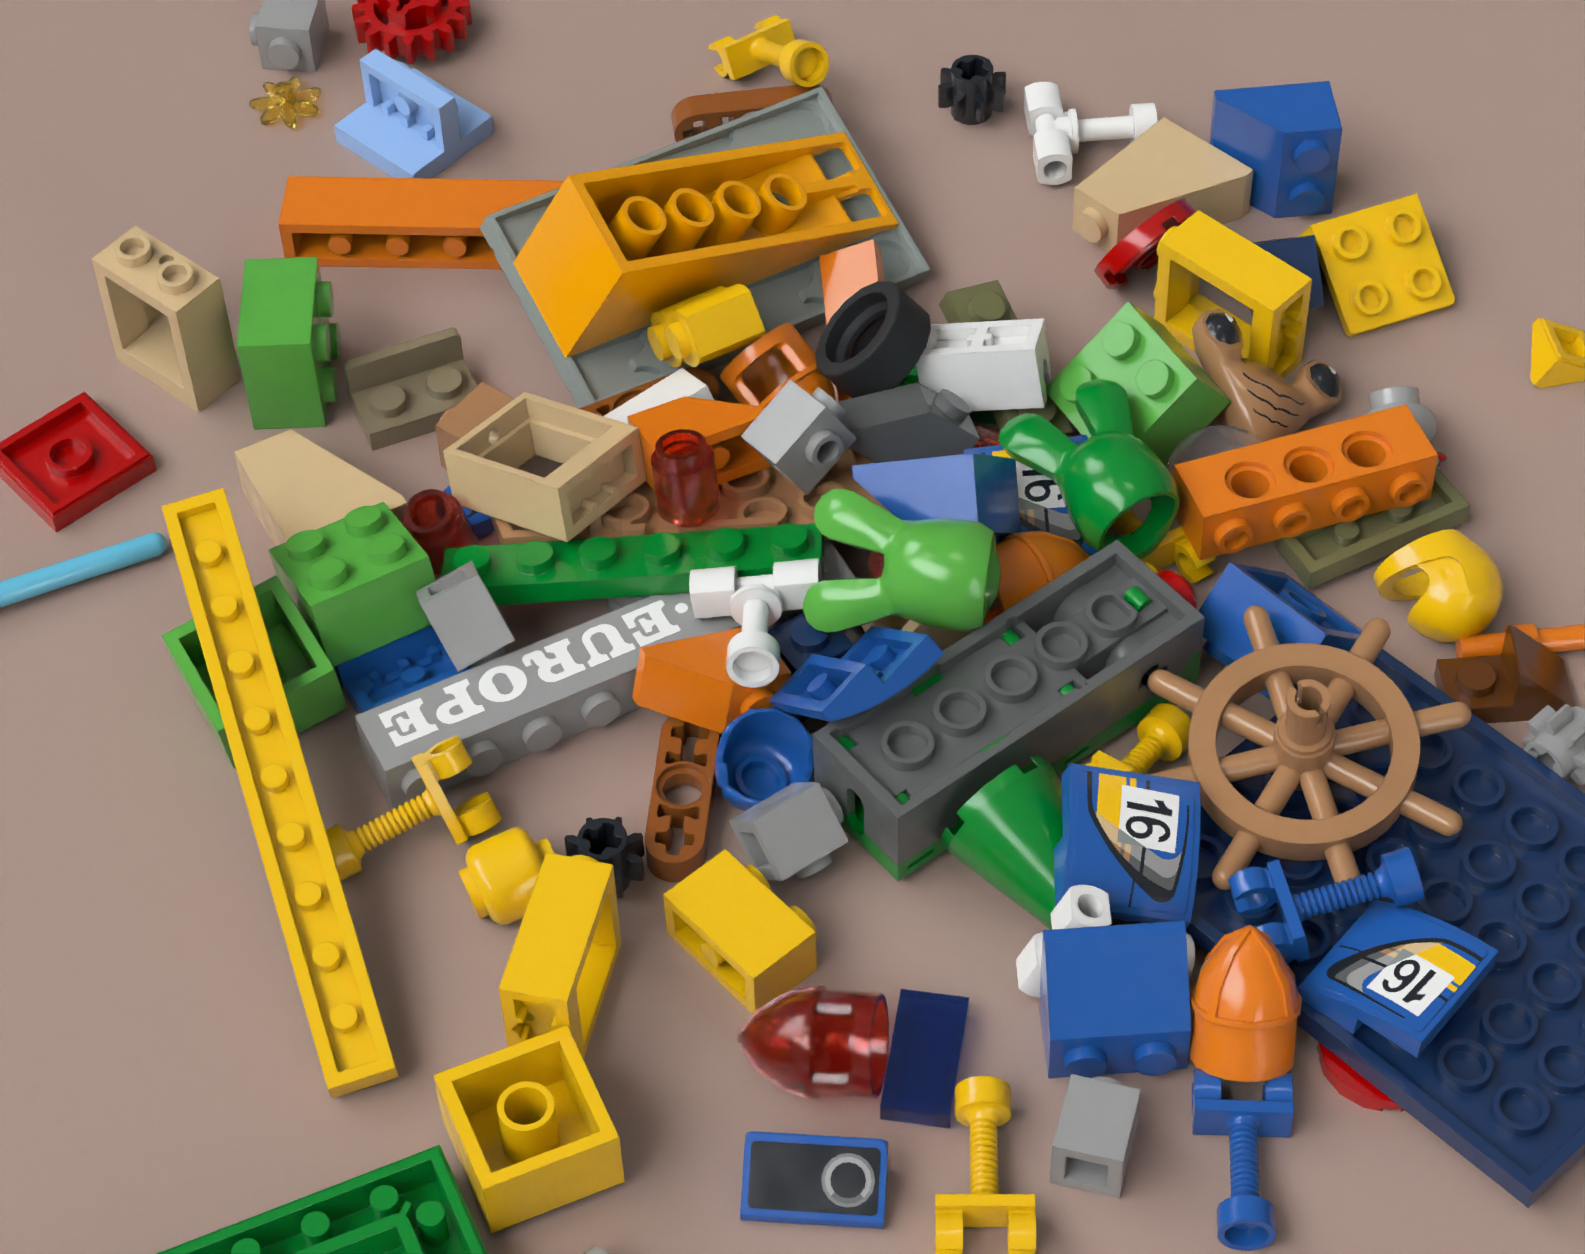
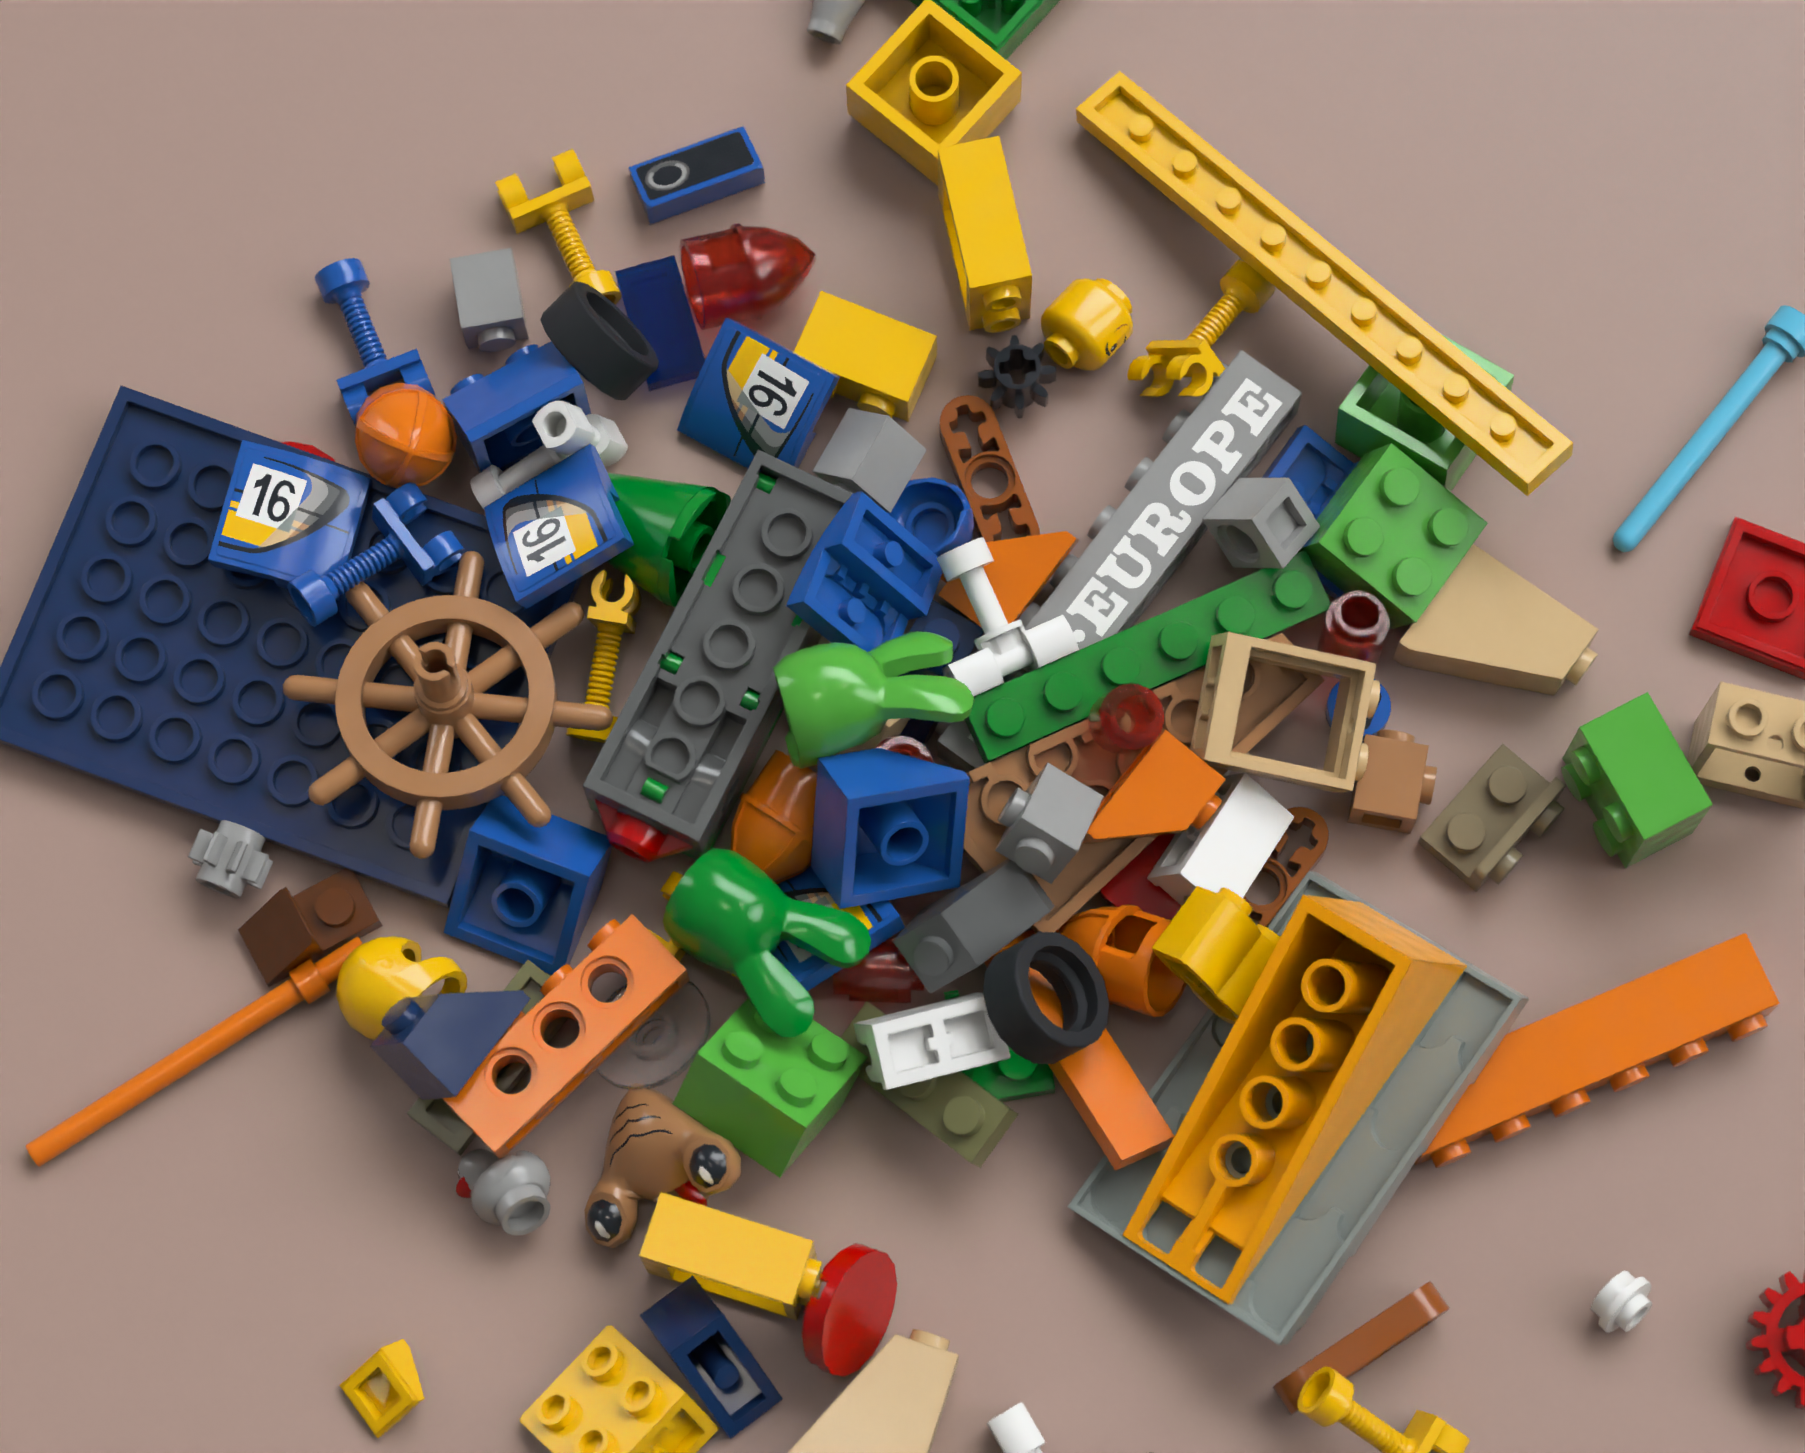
camera: 155 degrees right, 25 degrees up
light blue bracket [334,48,494,178] -> none
none -> dark blue slope [370,990,530,1100]
none -> black tyre [541,281,659,400]
none -> slope [677,317,840,468]
none -> white plate [1591,1271,1652,1333]

